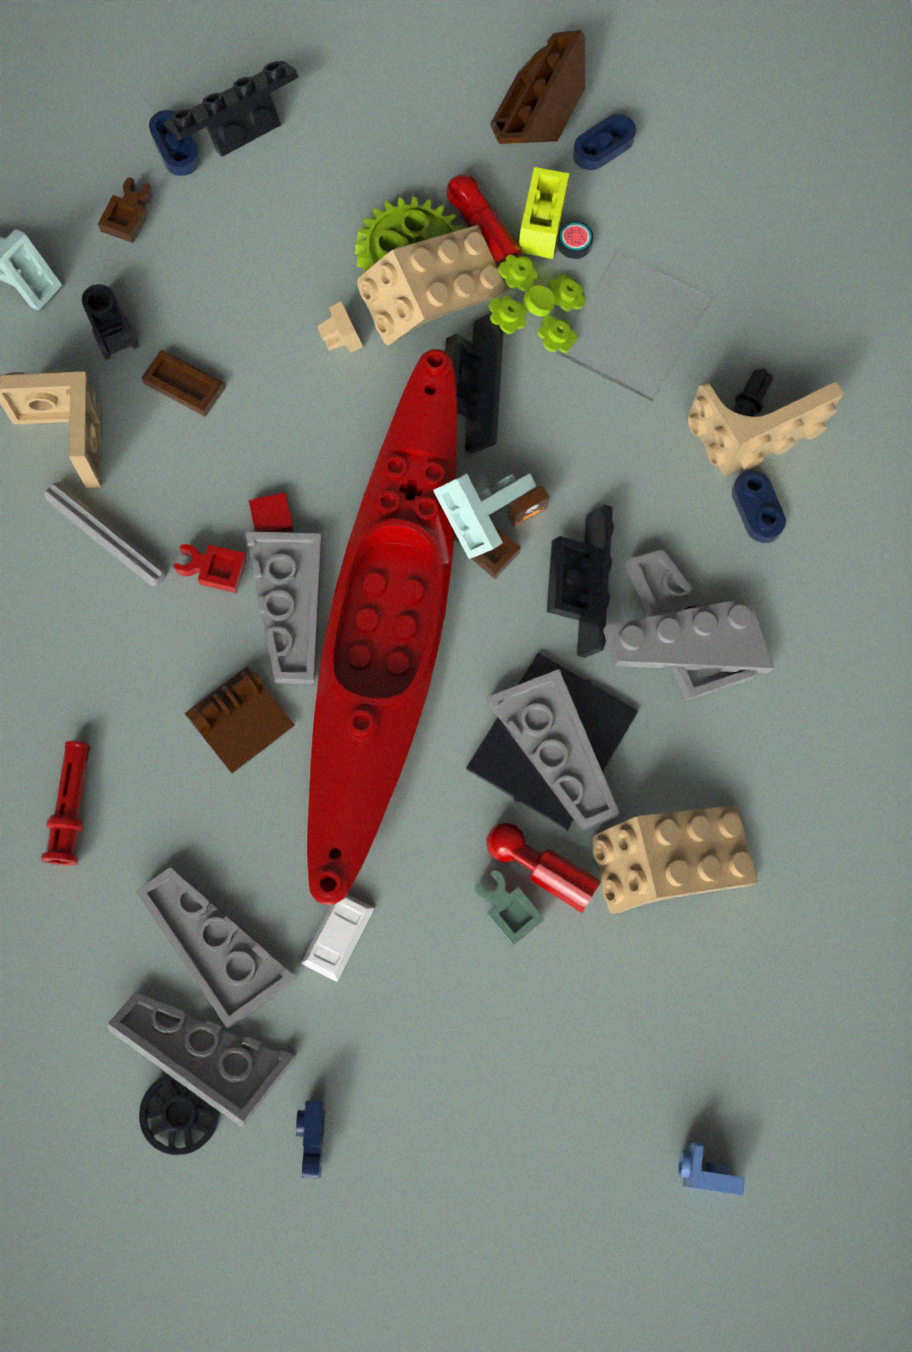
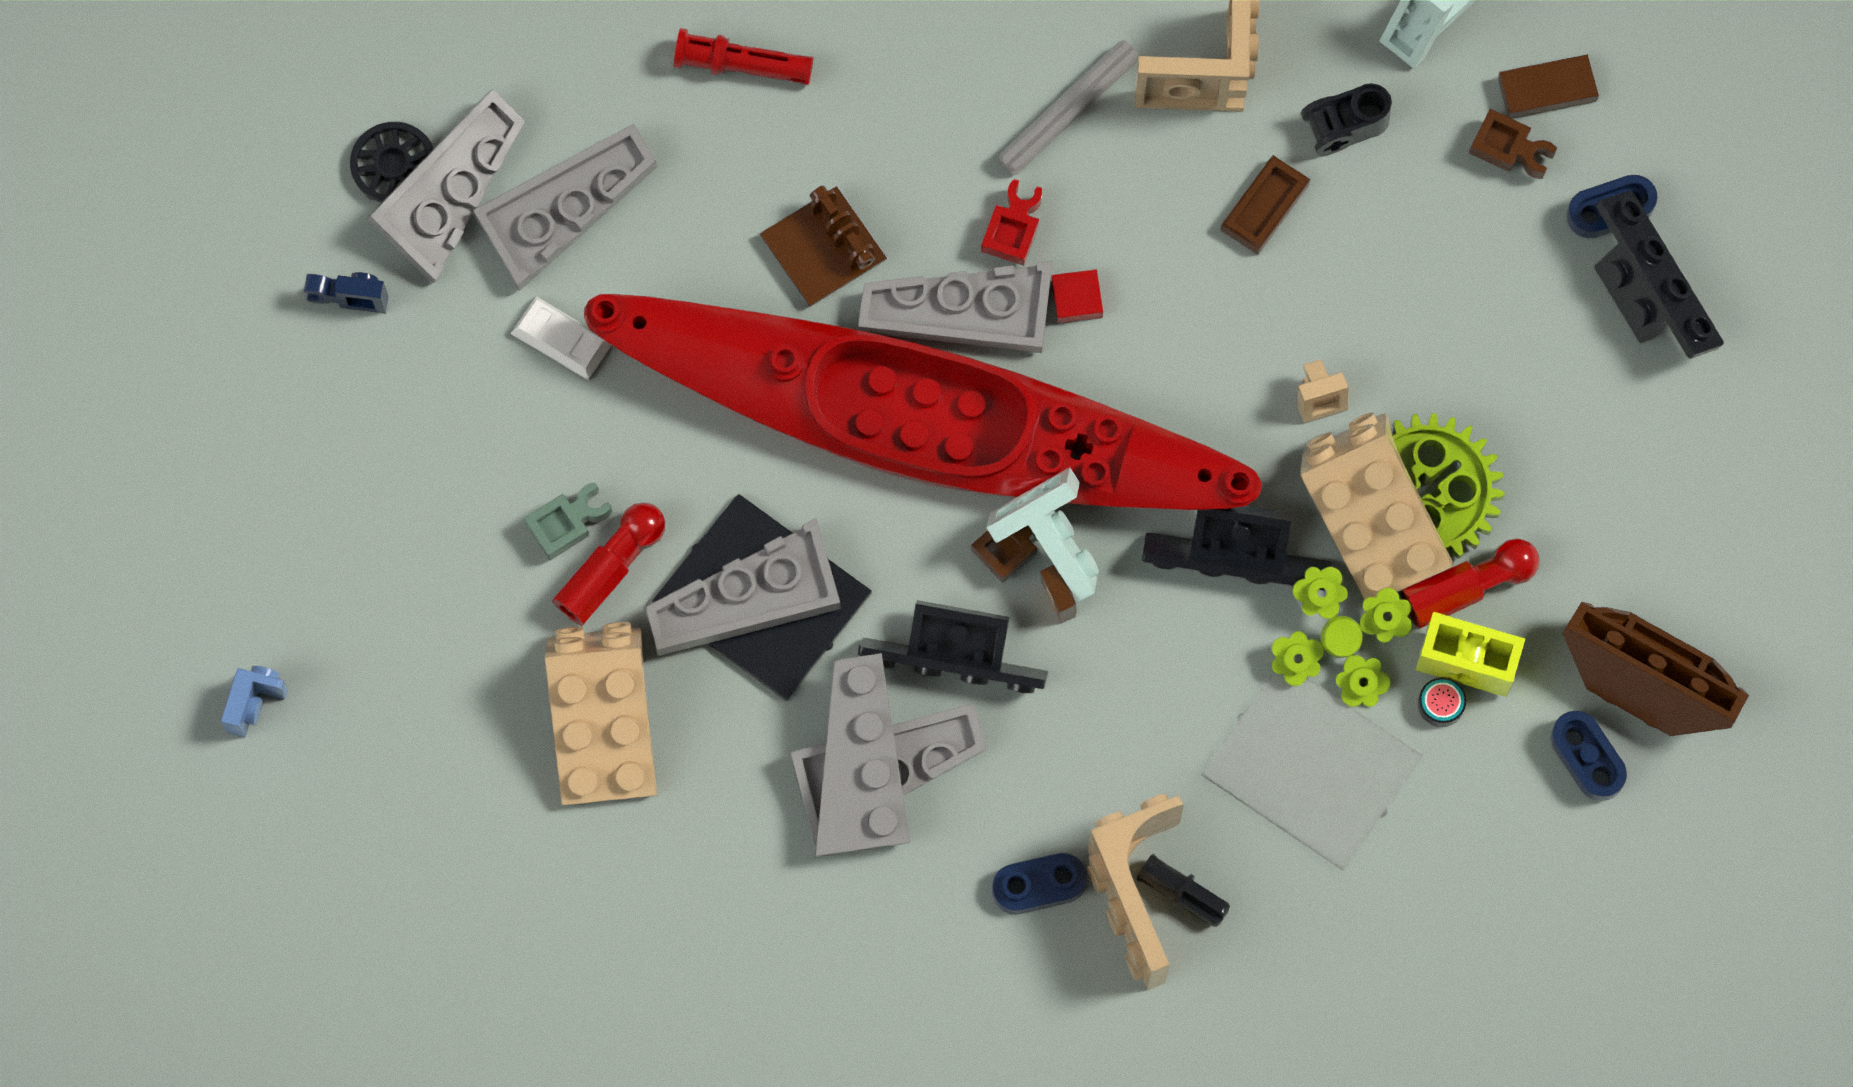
camera: 100 degrees right, 0 degrees up
none -> reddish brown tile [1498,54,1599,118]

